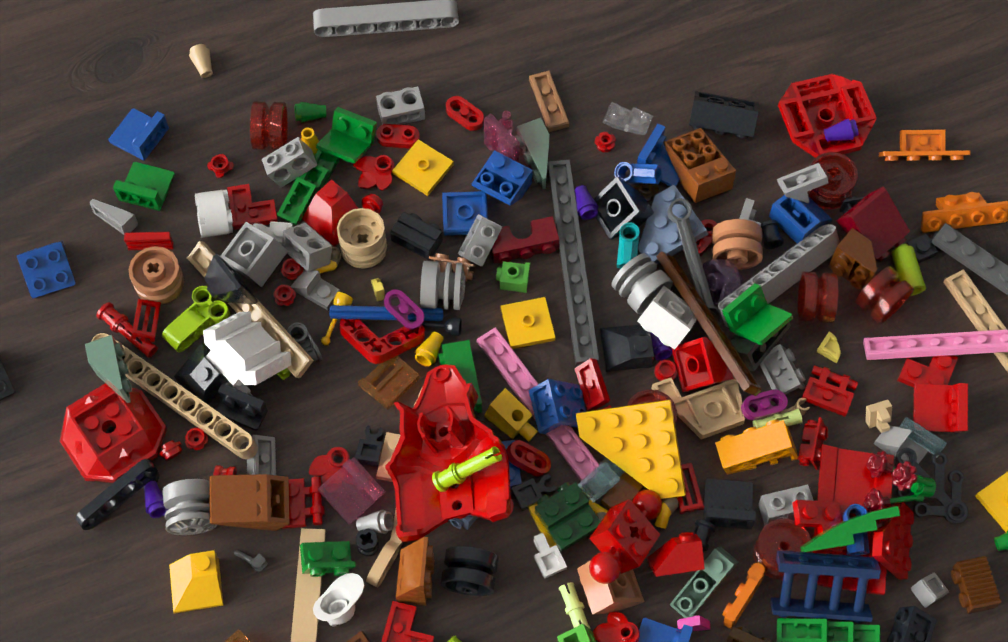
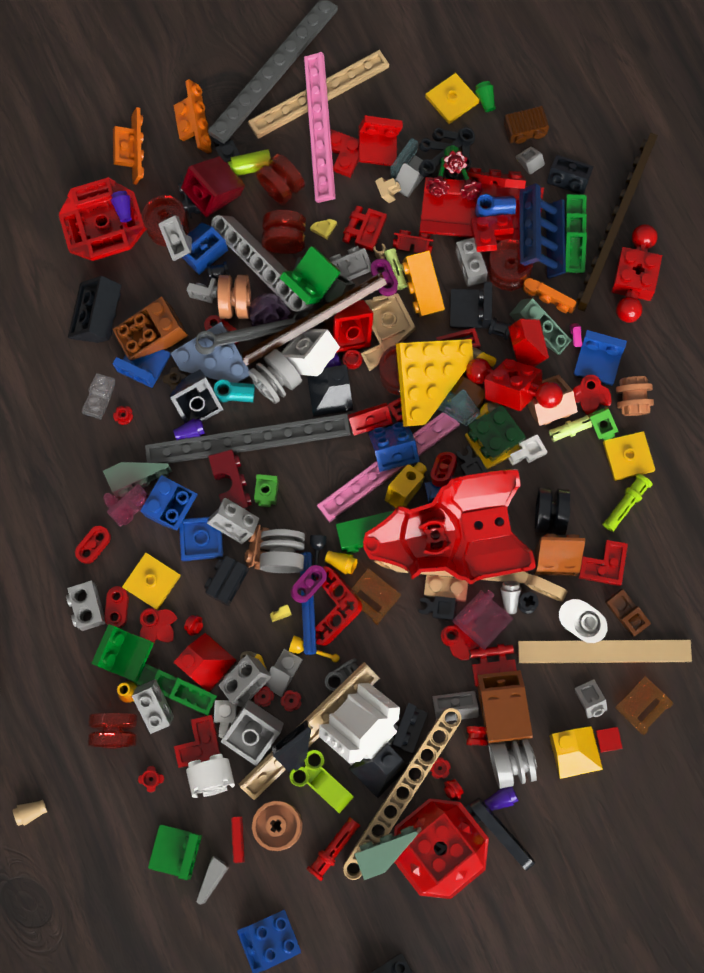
camera: 85 degrees left, 10 degrees up
blue bracket [108,108,169,161] -> none
red tile [131,299,161,342] -> none
dark grey hand [234,549,268,572] -> none
green cone [294,101,326,123] -> none
green bracket [300,541,356,577] -> none
tan wheel [337,208,387,269] -> none
lime pin [432,446,502,492] -> none
yellow plate [501,297,555,349] -> none
medium nougat tile [529,71,569,132] -> none
blue piece [614,162,662,184] -> none
green slope [800,506,900,552] -> none
reddish brown slope [829,228,877,293] -> none
none -> light grey bracket [575,680,607,718]
none -> red tile [595,727,623,753]

